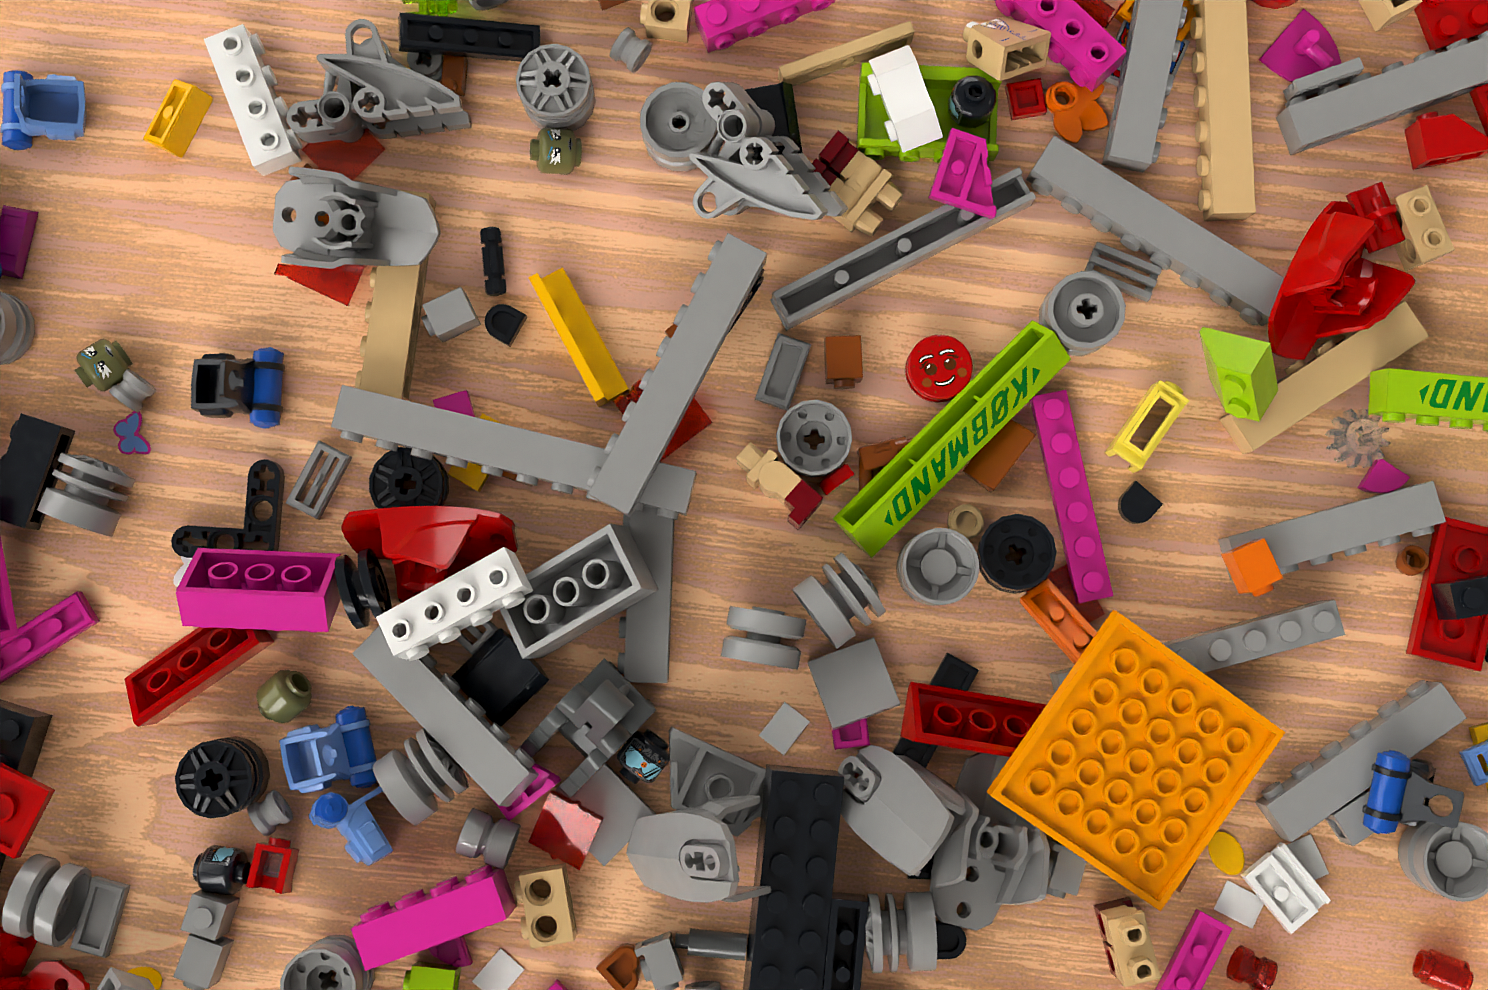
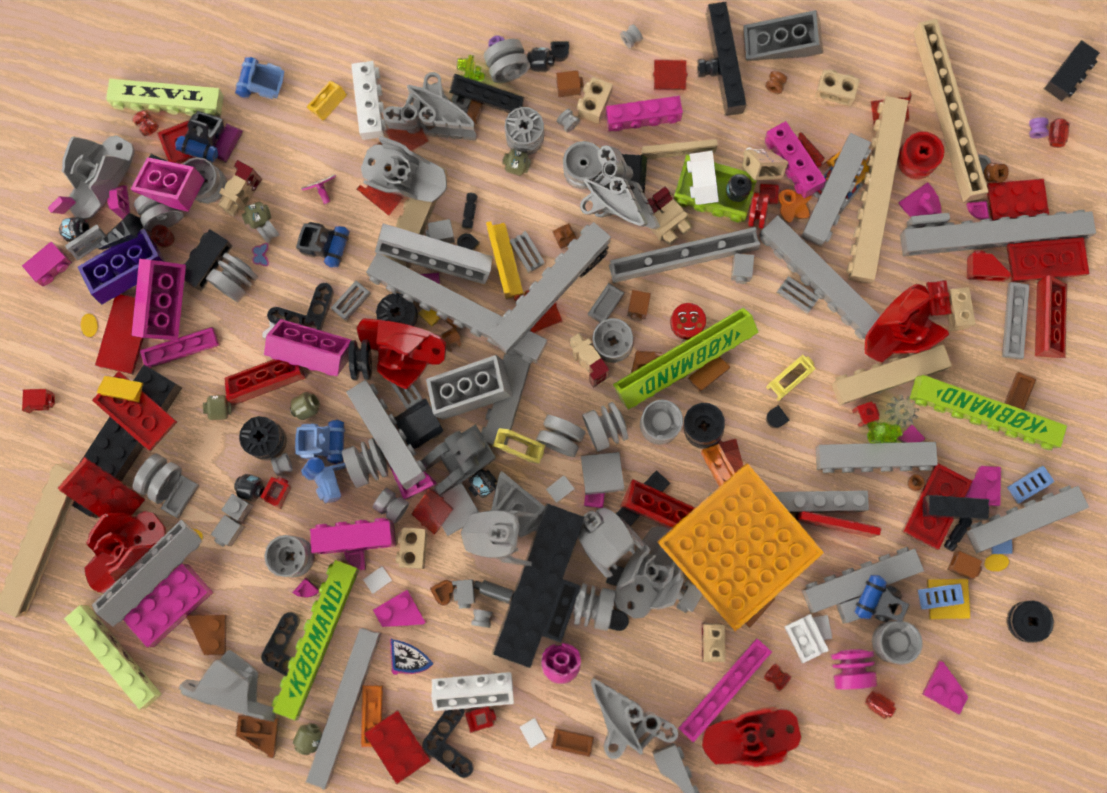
camera: 20 degrees right, 5 degrees down
white brick [376,547,533,661] -> none
red tile [819,464,855,495] -> none
dark pink wing [928,128,997,219] -> none
tan tile [947,504,984,540] -> none
dark pink plate [1030,390,1113,604] -> none
light grey wheel [1039,271,1126,356] -> none
lime slope [1199,327,1278,422] -> none
yellow sticker [1208,831,1245,875] -> none
white sticker [1214,880,1264,929] -> none
orange brick [1221,538,1283,597] -> none
none -> olive head [203,395,231,420]
none -> tan hips [218,160,262,217]
none -> dark pink shield [301,174,336,204]
none -> light grey brick [375,223,493,285]
none -> dark orange tile [439,327,462,352]
none -> light yellow window [493,428,546,463]
none -> light grey tile [510,231,545,273]
none -> dark orange tile [552,223,577,249]
none -> light grey brick [731,253,754,284]
none -> red head [748,192,770,229]
none -> red tile [795,511,881,538]
none -> dark pink wheel [831,649,878,689]
none -> red window [852,401,880,428]
none -> clear neon green hips [867,422,902,443]
none -> dark pink tile [966,201,989,220]

